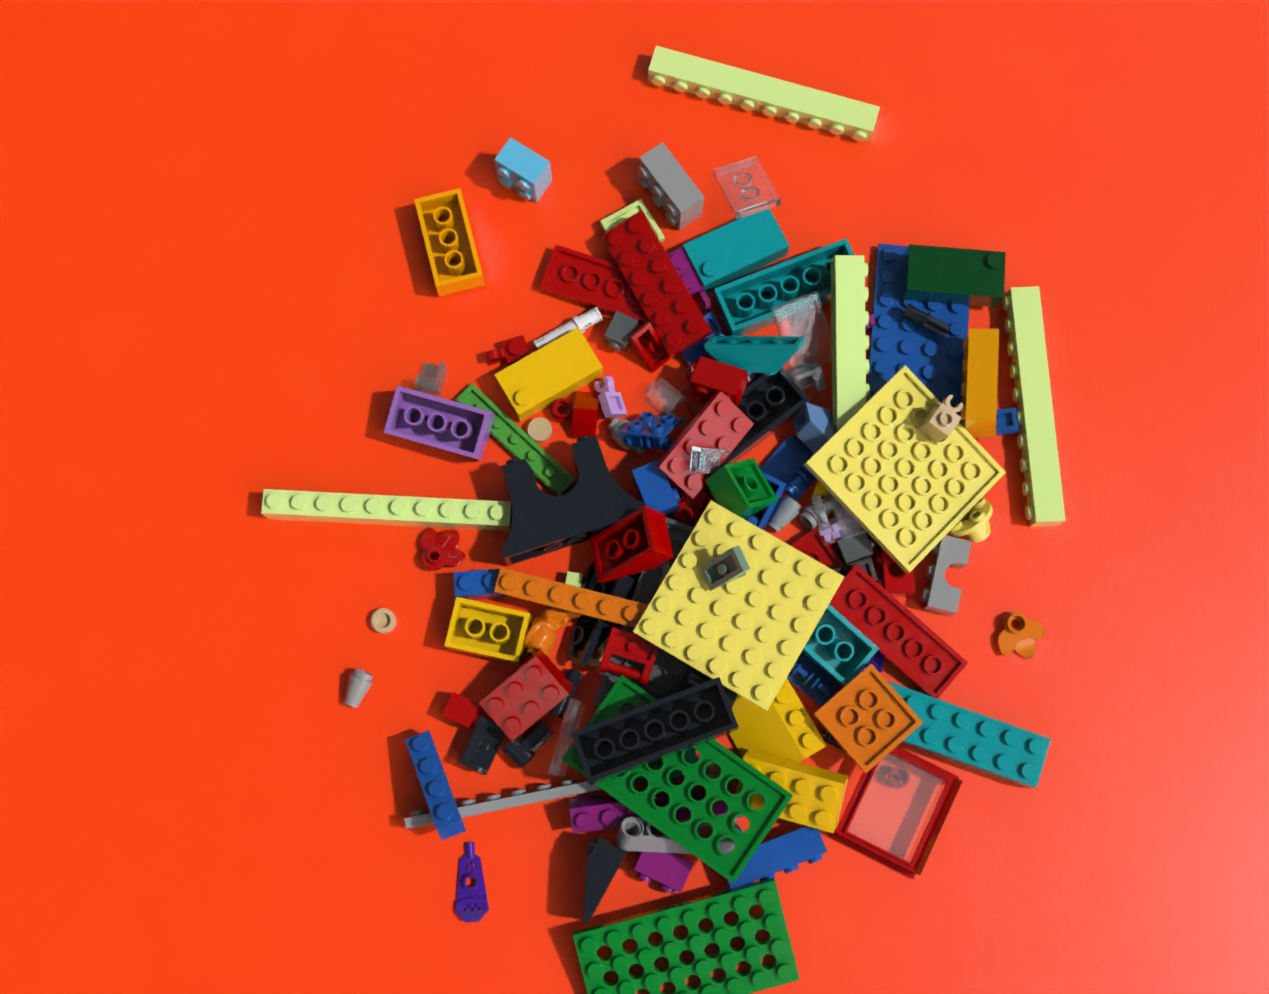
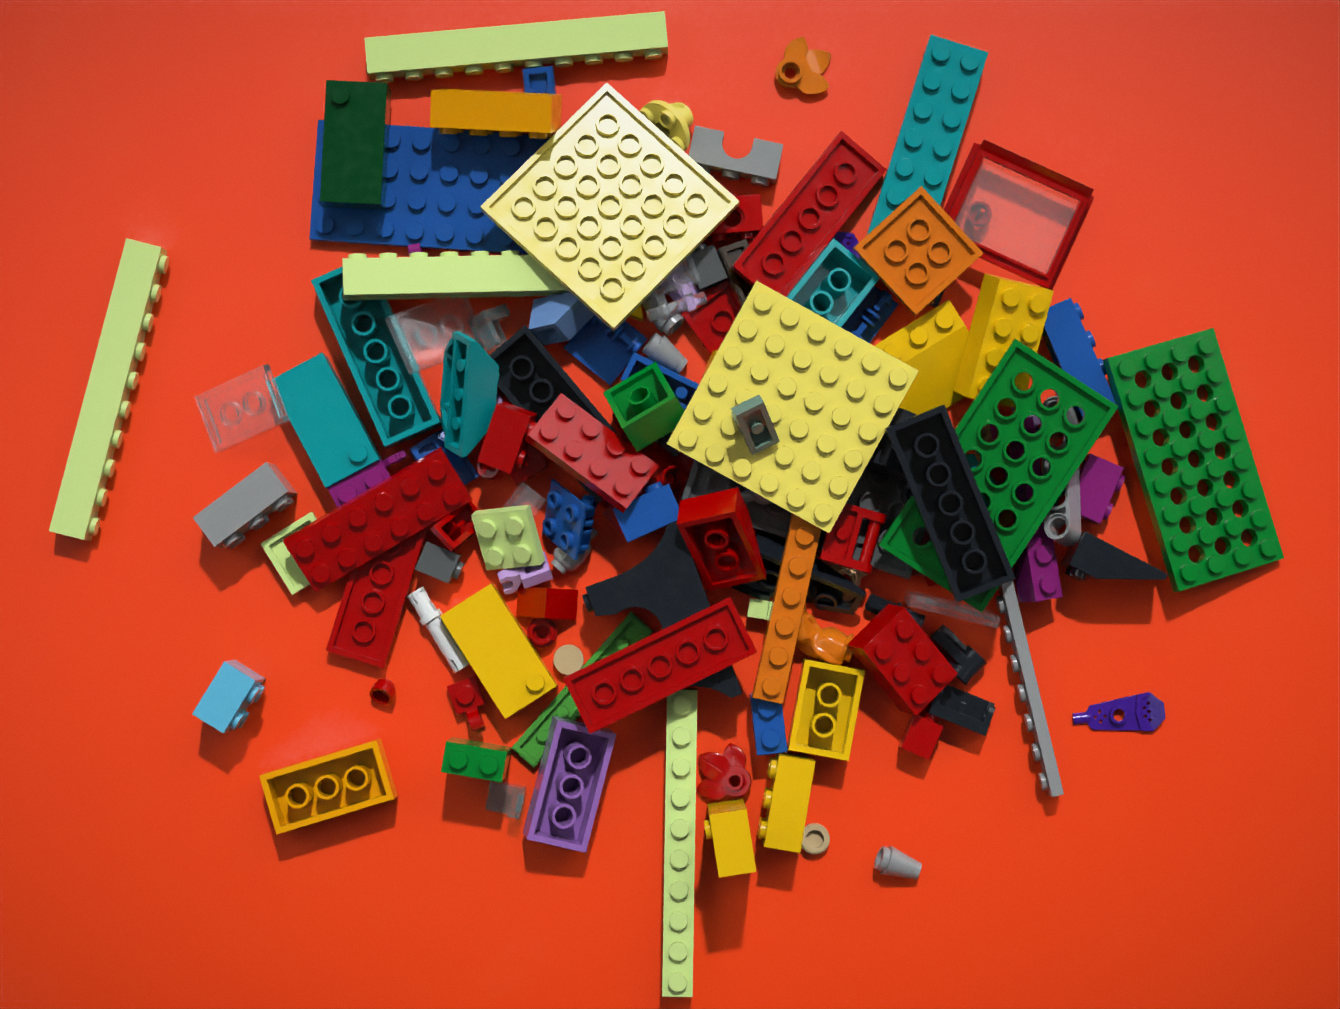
camera: 90 degrees left, 10 degrees up
blue brick [405,730,466,840] -> none
clear light blue panel [690,446,729,474] -> none
black axle [901,304,949,338] -> none
tan brick [918,395,963,443] -> none
none -> red hinge [369,678,396,705]
none -> green brick [441,737,512,783]
none -> yellowish green plate [471,505,545,570]
none -> red plate [563,597,758,734]
none -> yellow brick [704,798,756,878]
none -> yellow brick [757,752,816,853]

